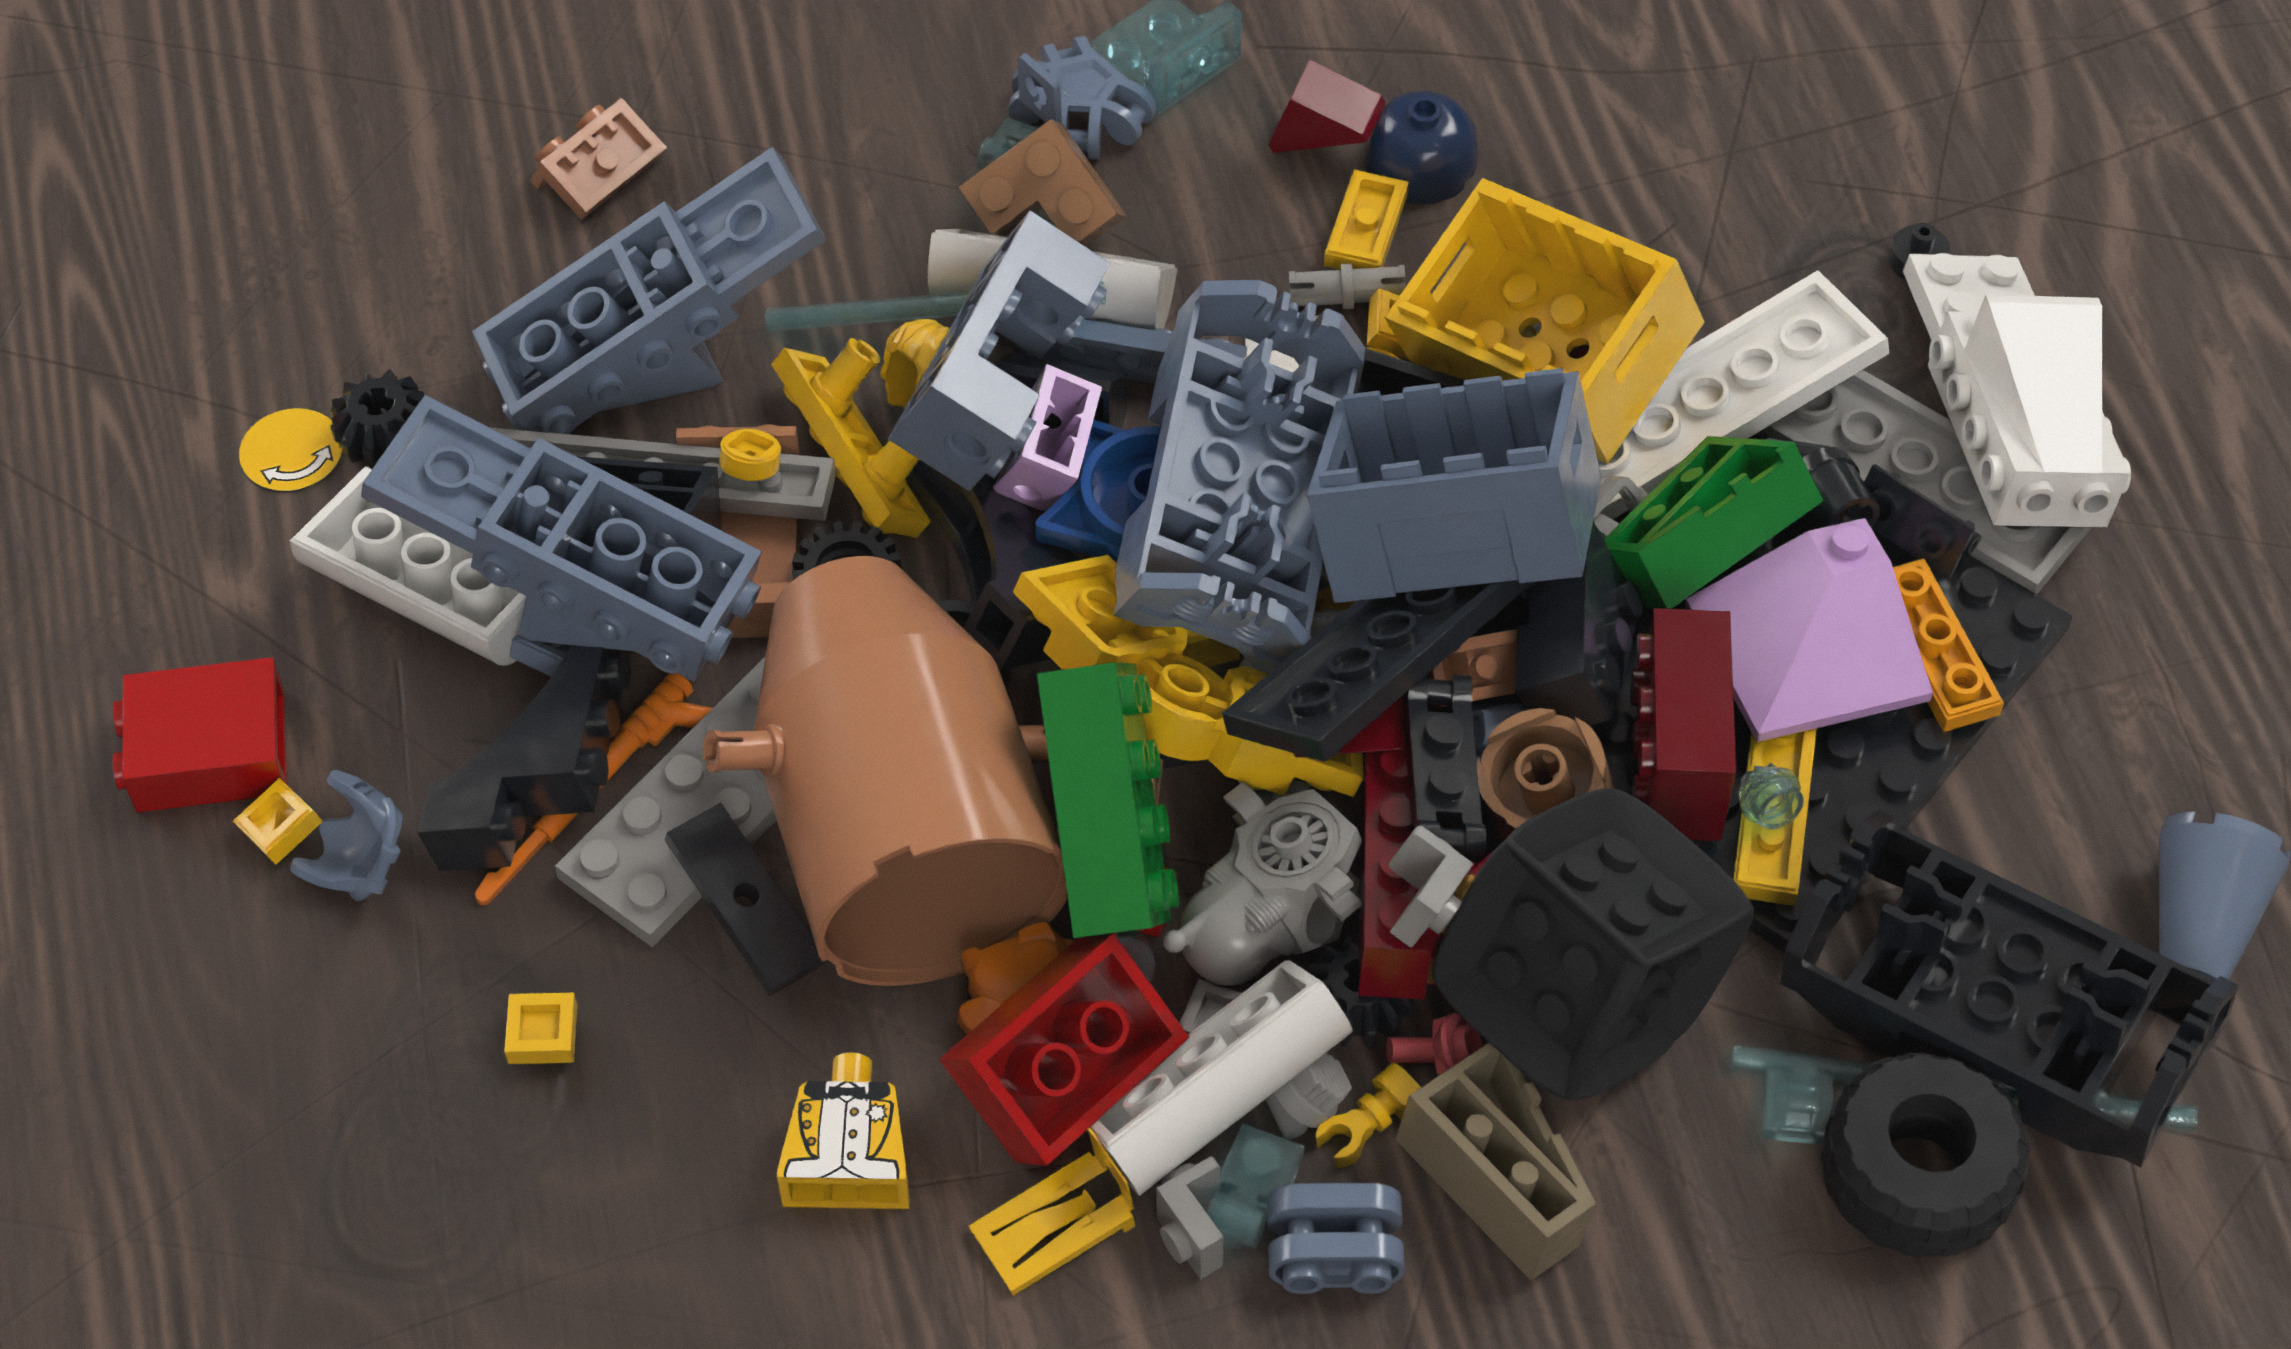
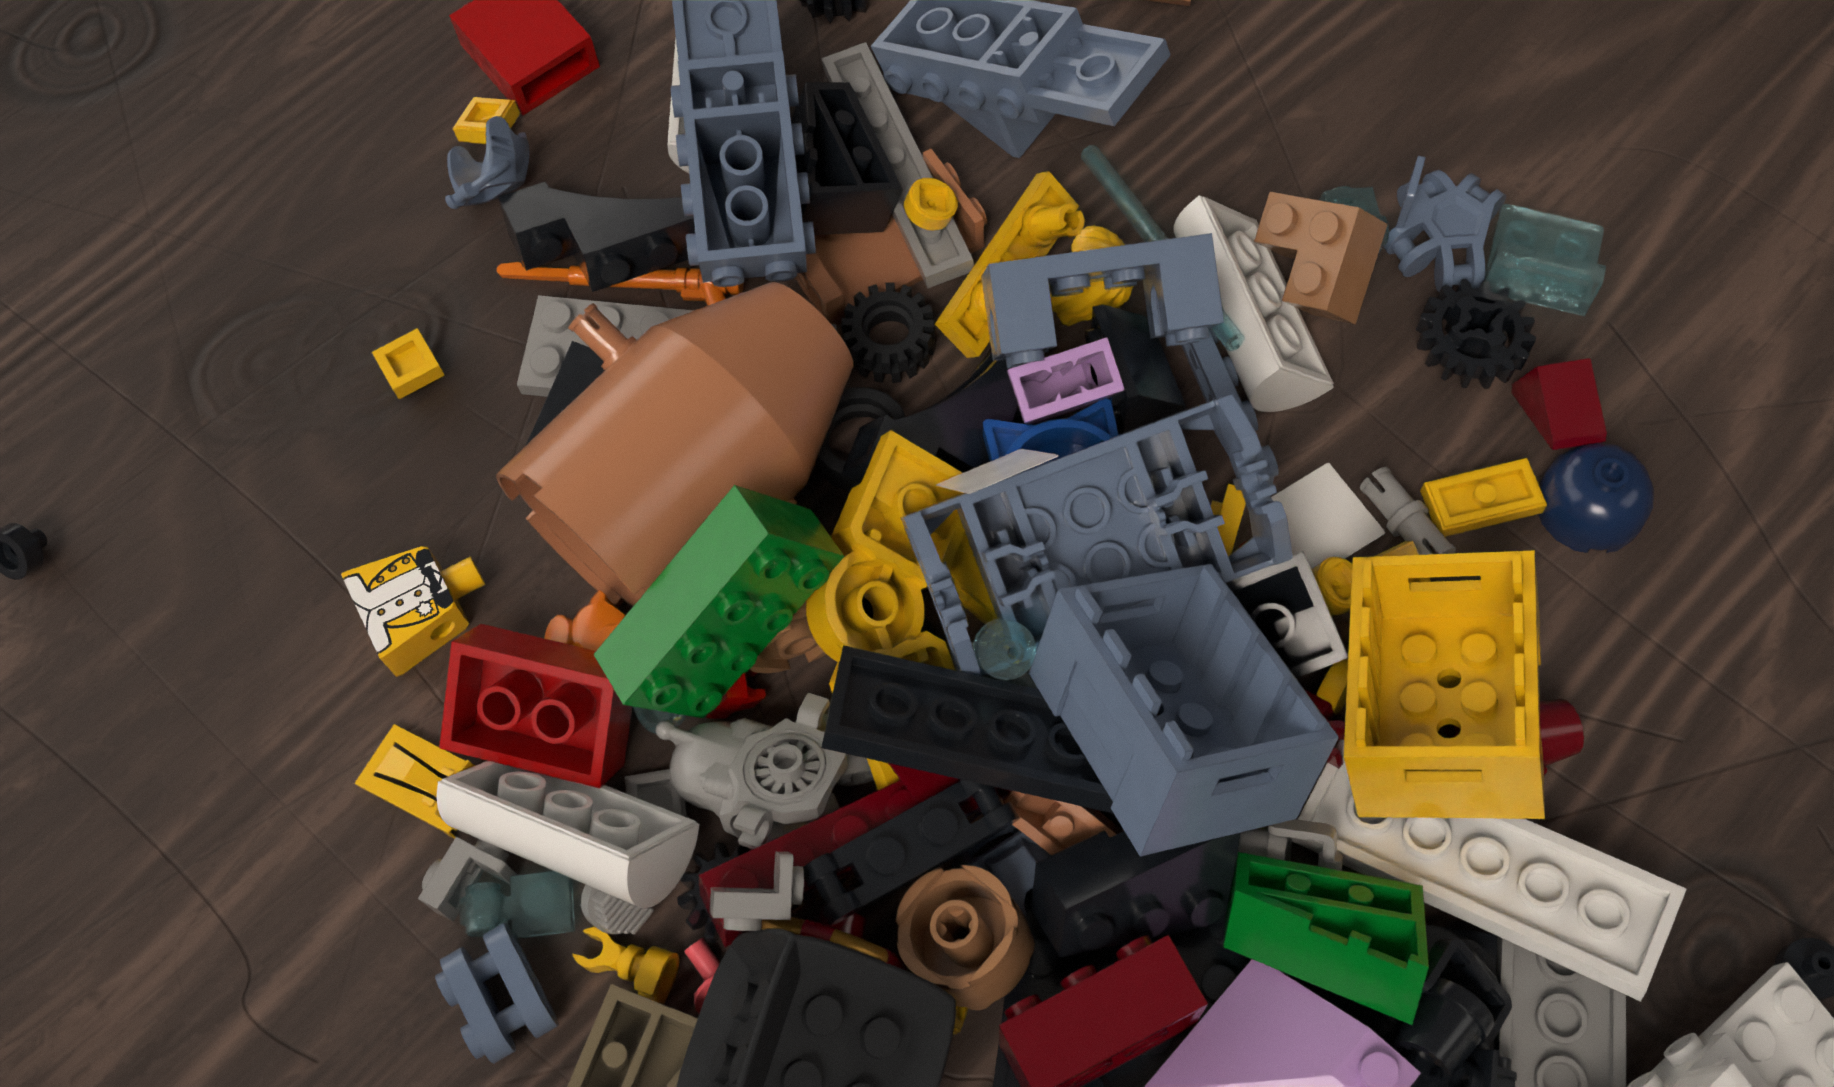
camera: 65 degrees right, 10 degrees up
none -> white sticker [936,449,1059,494]
none -> clear light blue tile [973,619,1036,680]
none -> black gear [1416,279,1536,389]

